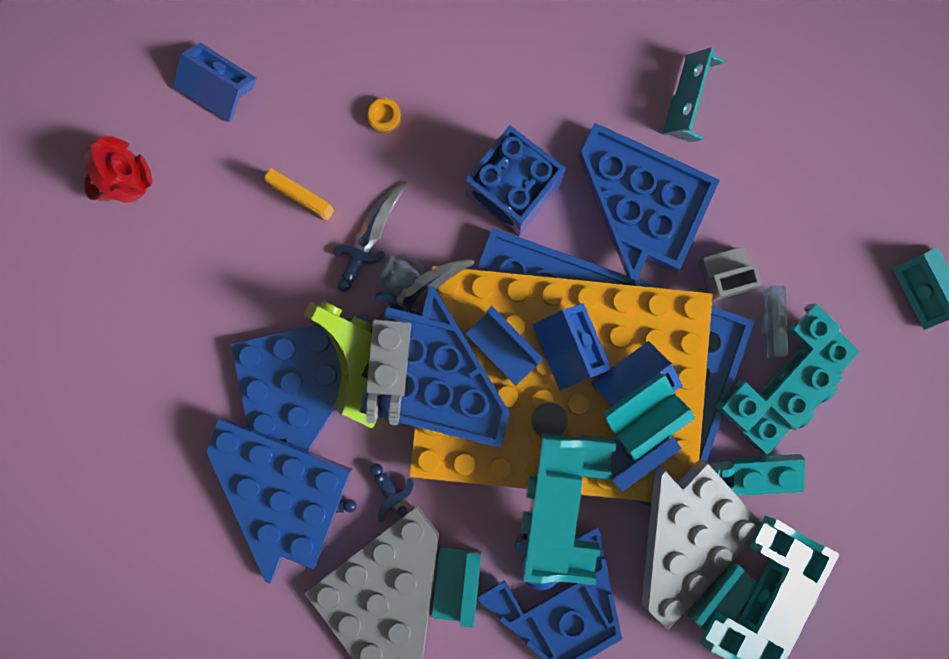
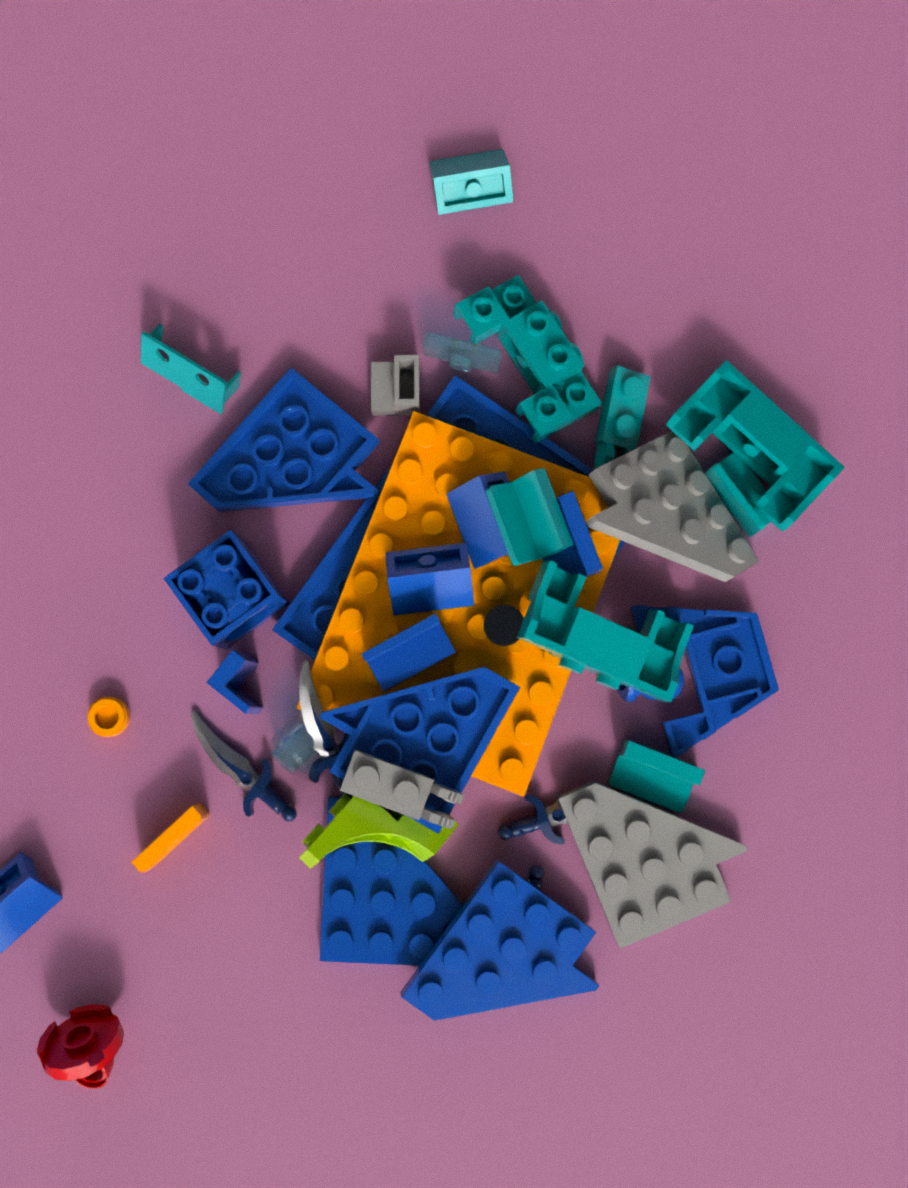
camera: 75 degrees left, 0 degrees up
none -> blue panel [206,650,263,714]

